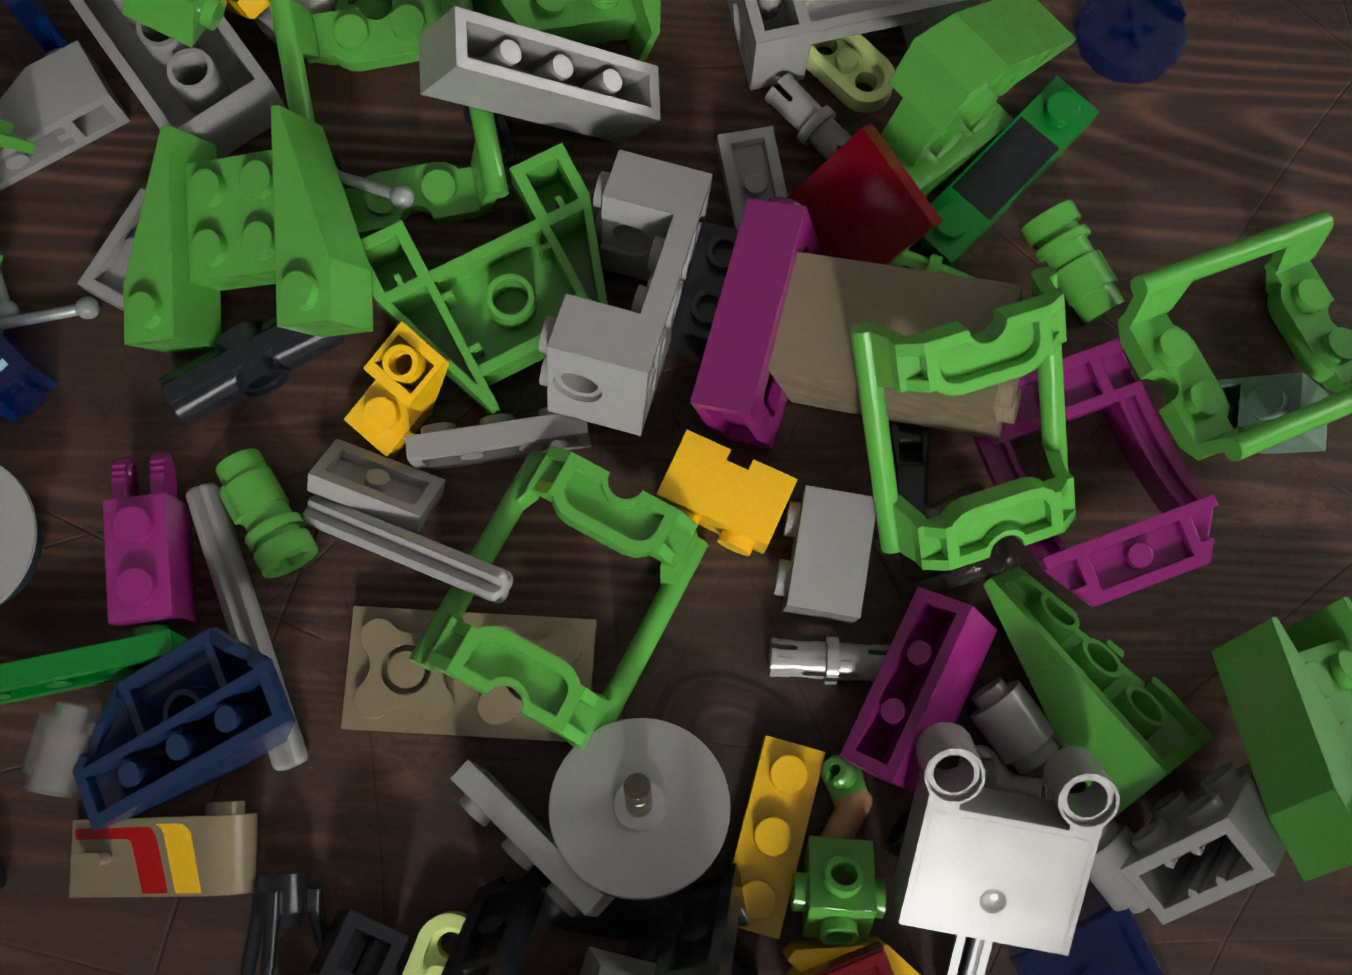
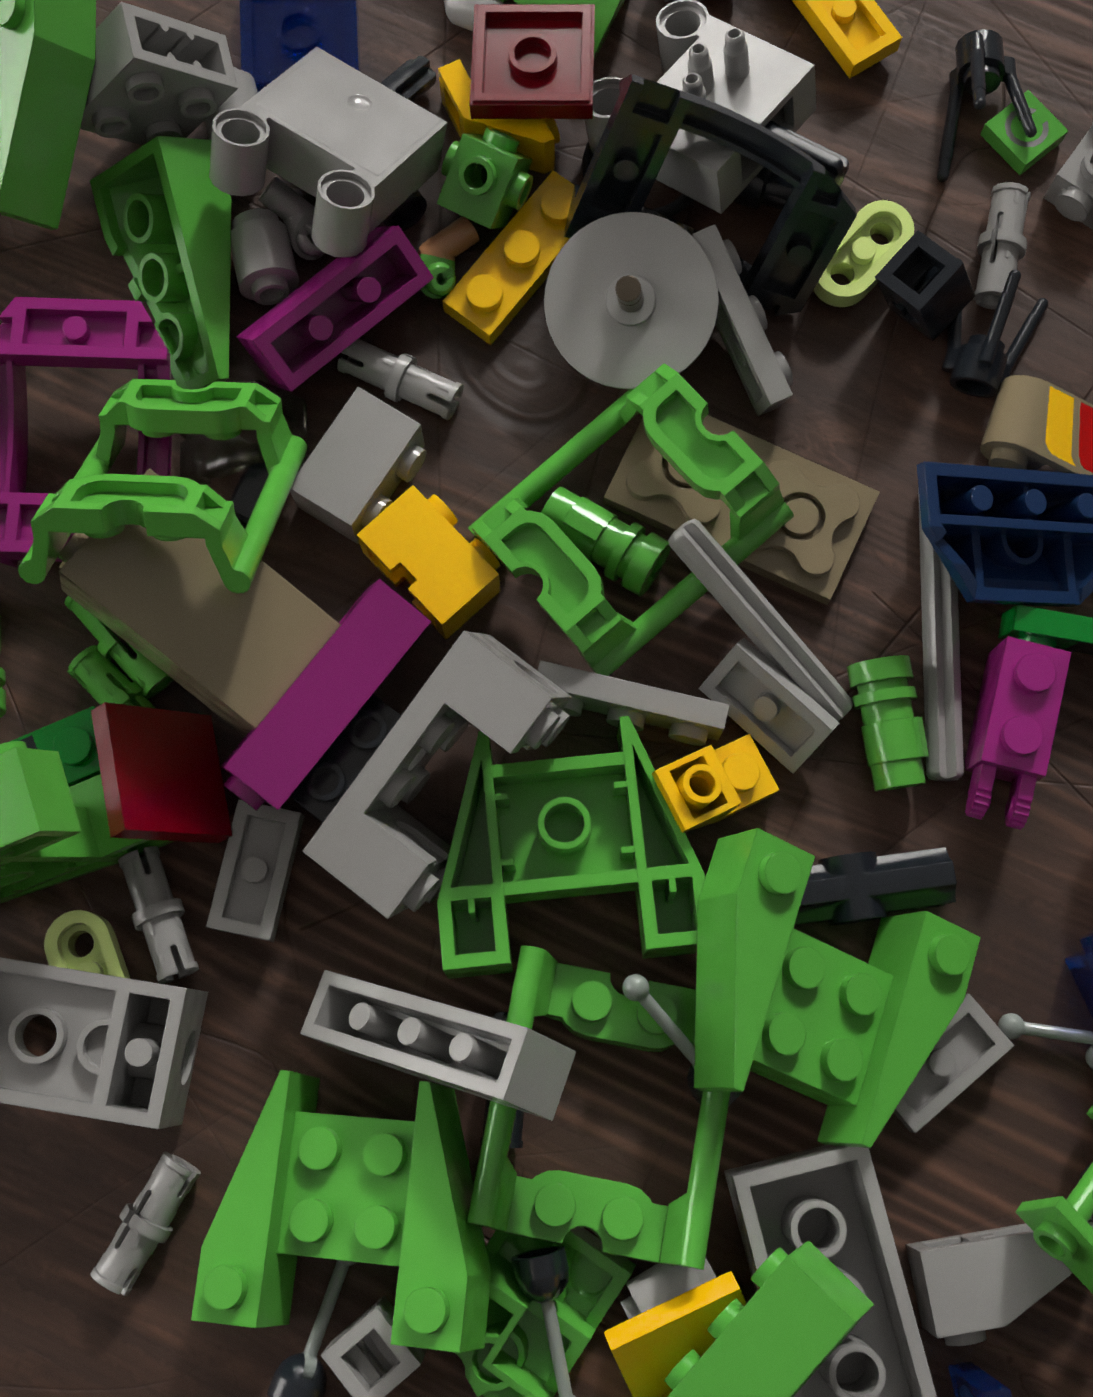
camera: 155 degrees left, 0 degrees up
none -> bright green axle [541,487,671,597]

